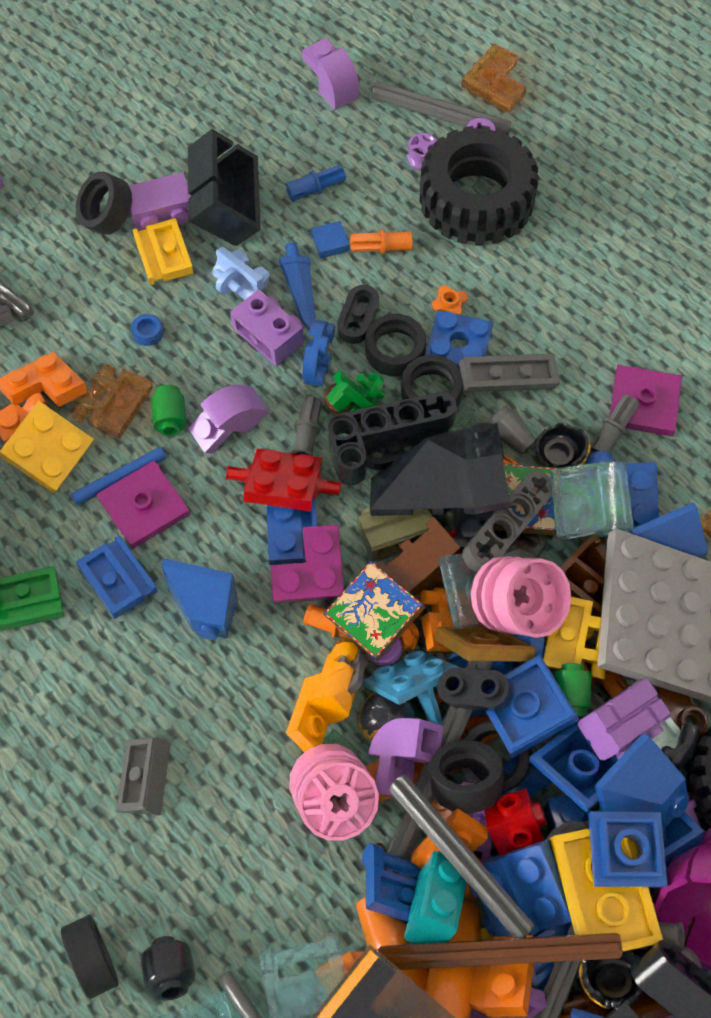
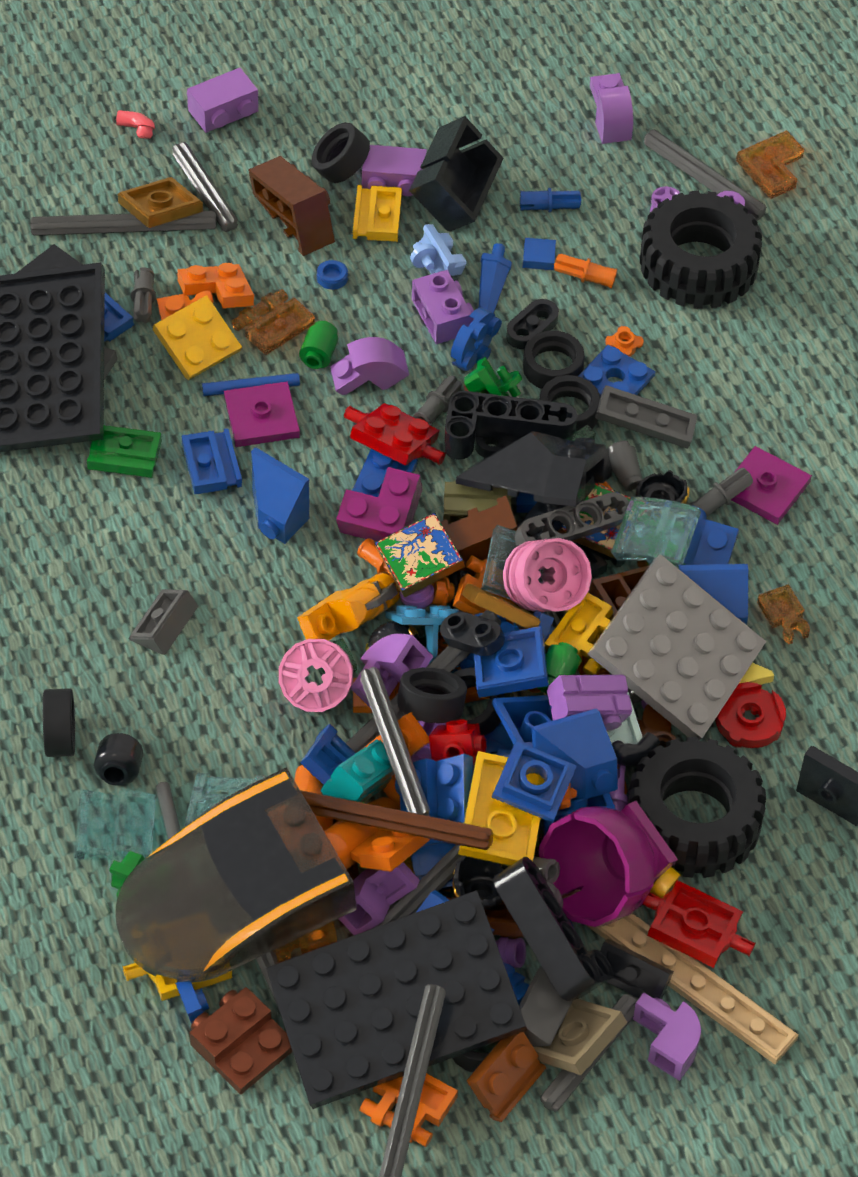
camera: 20 degrees right, 10 degrees down
none -> reddish brown wedge [248,156,335,256]

